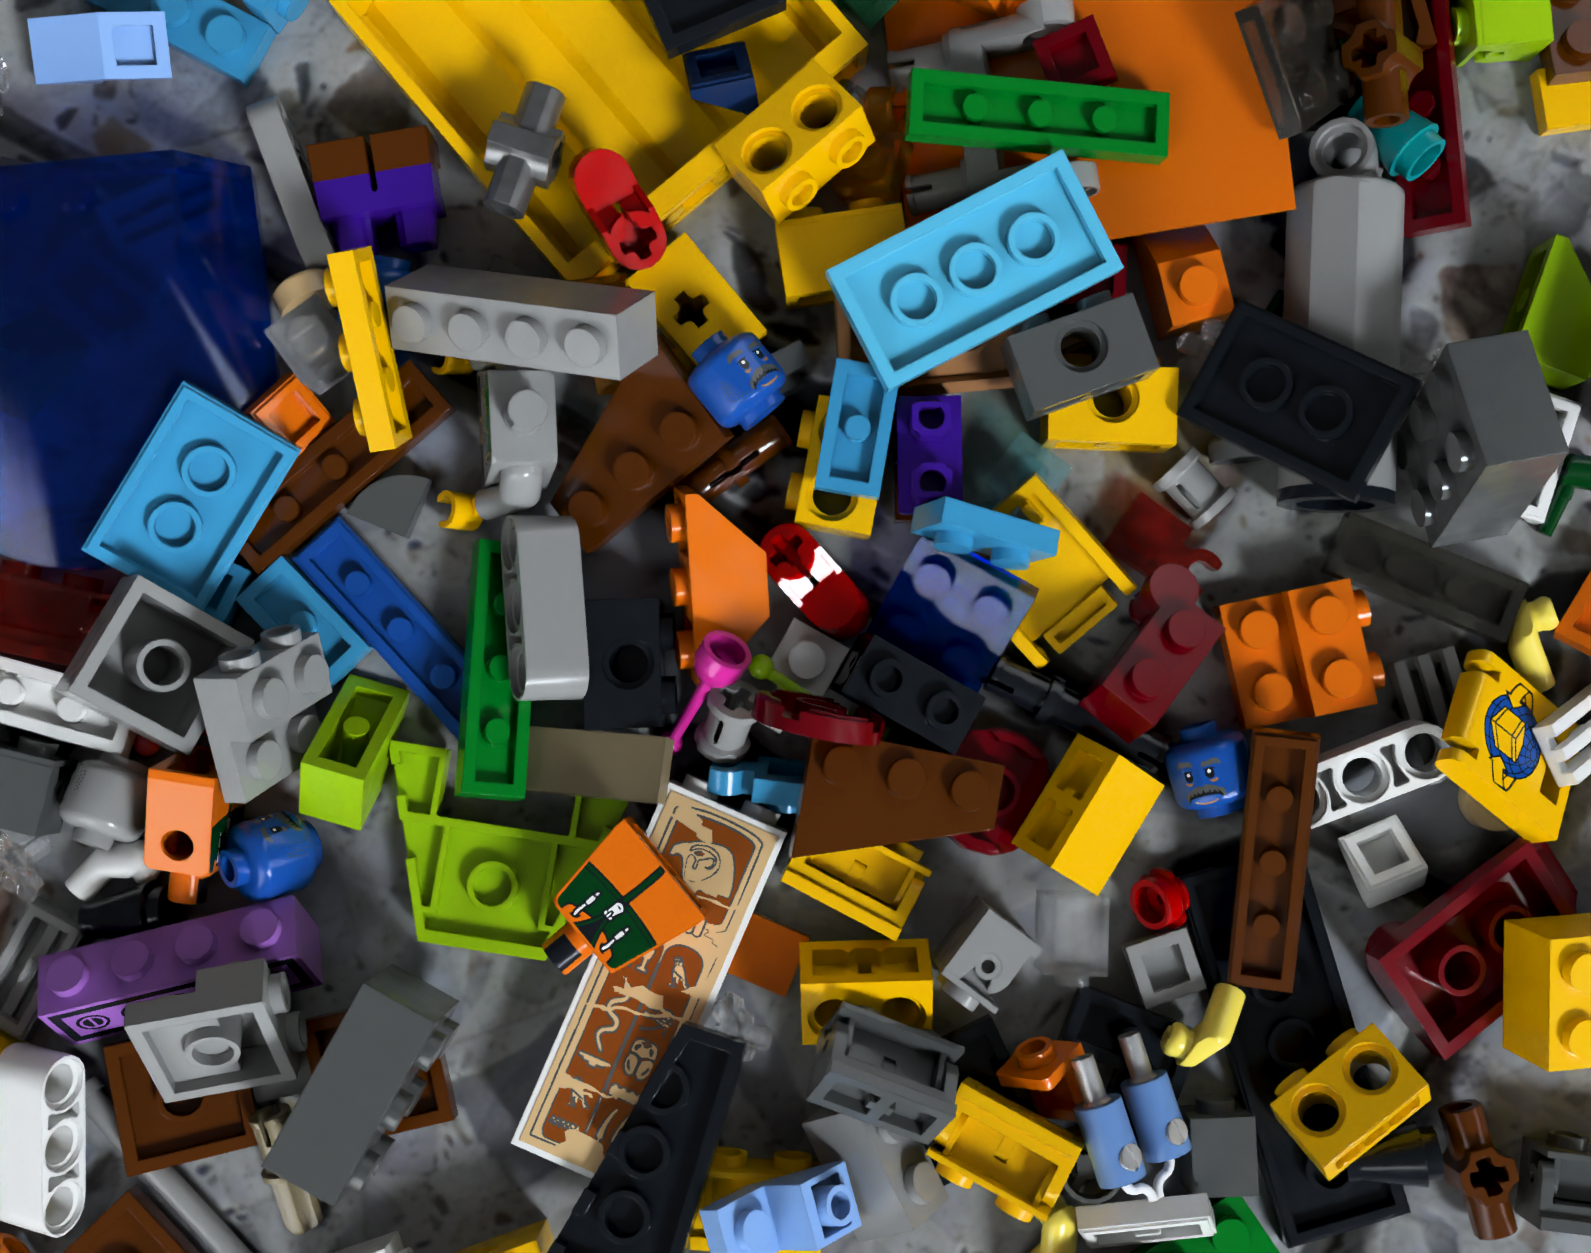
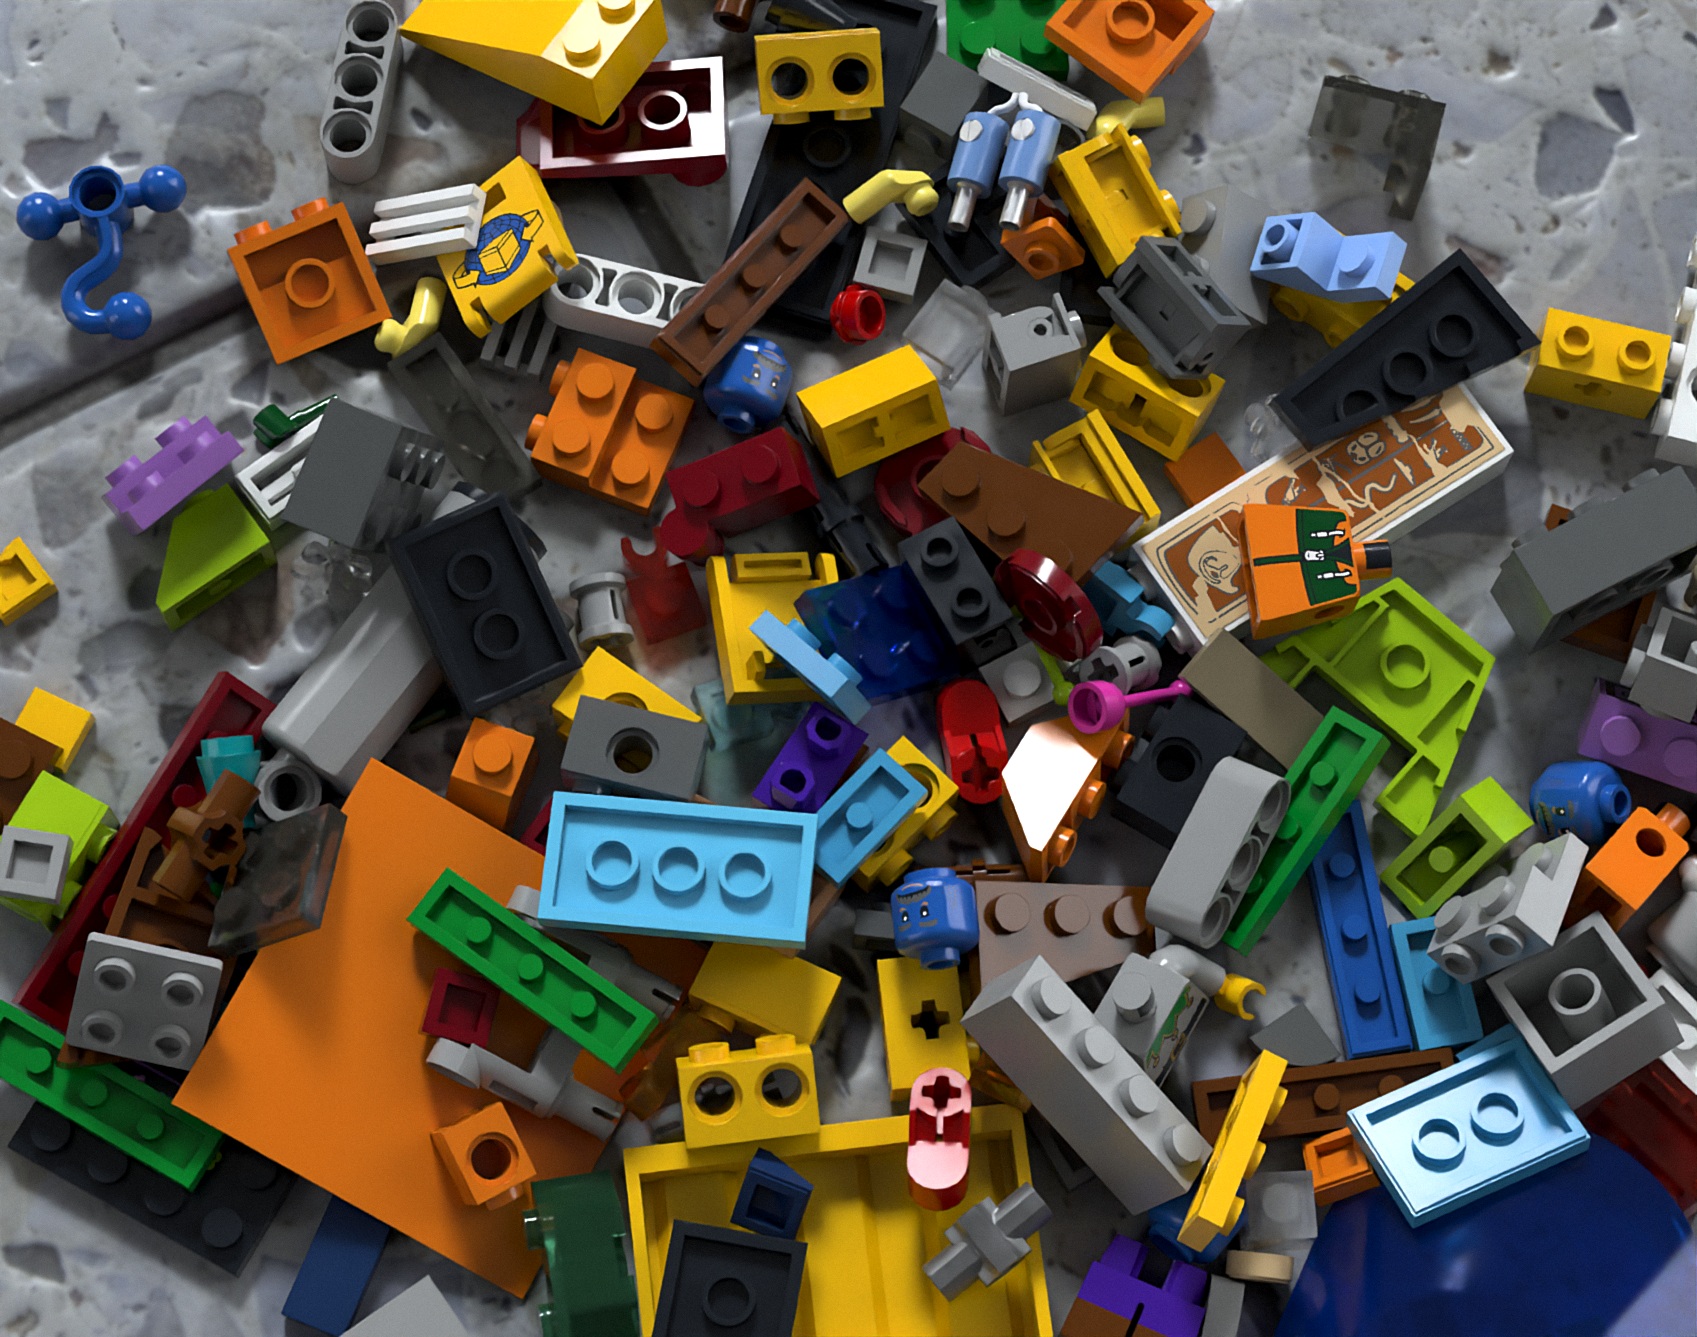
camera: 150 degrees left, 15 degrees down
white slope [1338,814,1428,909] -> none

